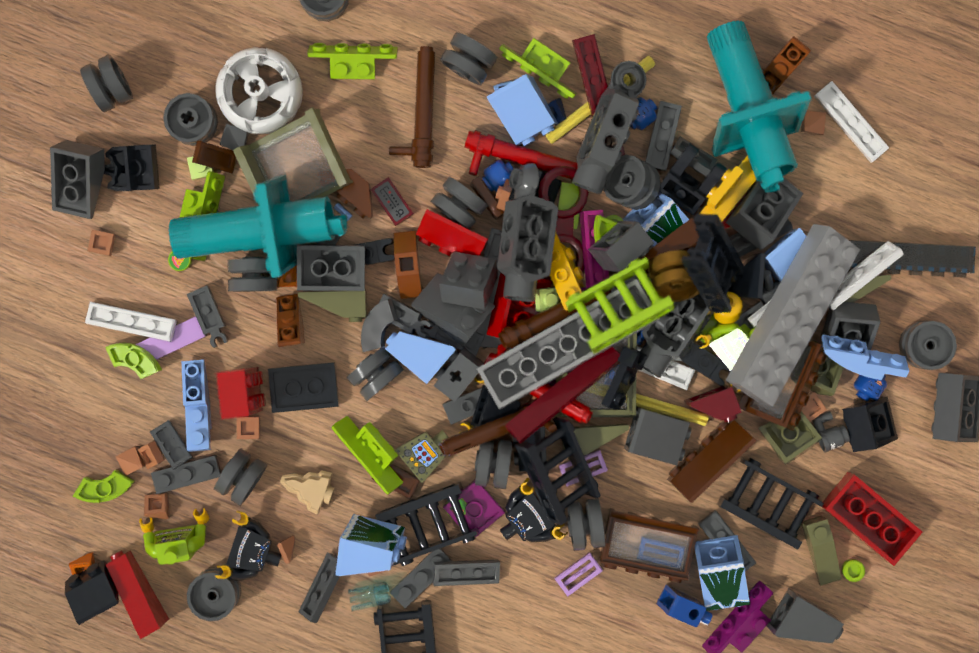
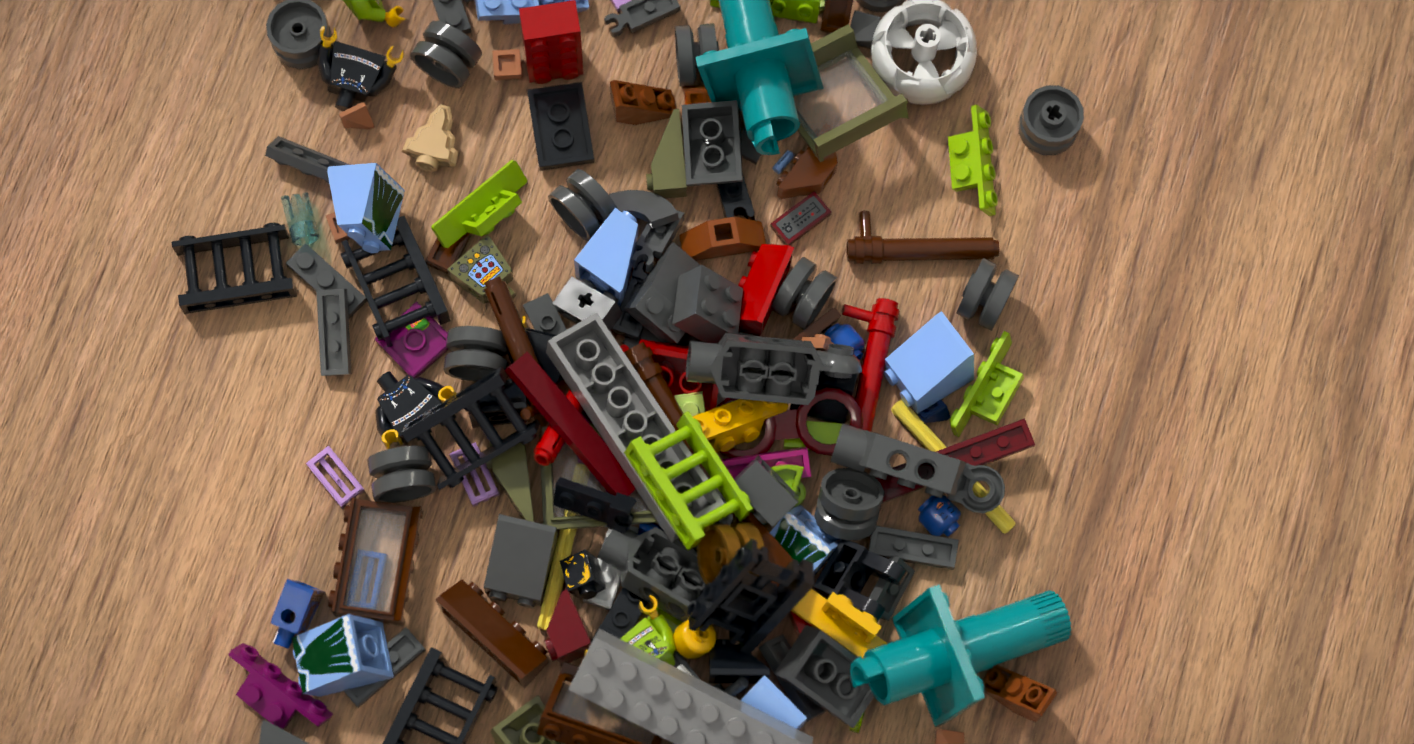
camera: 85 degrees right, 15 degrees down
none -> black brick [560,550,606,600]

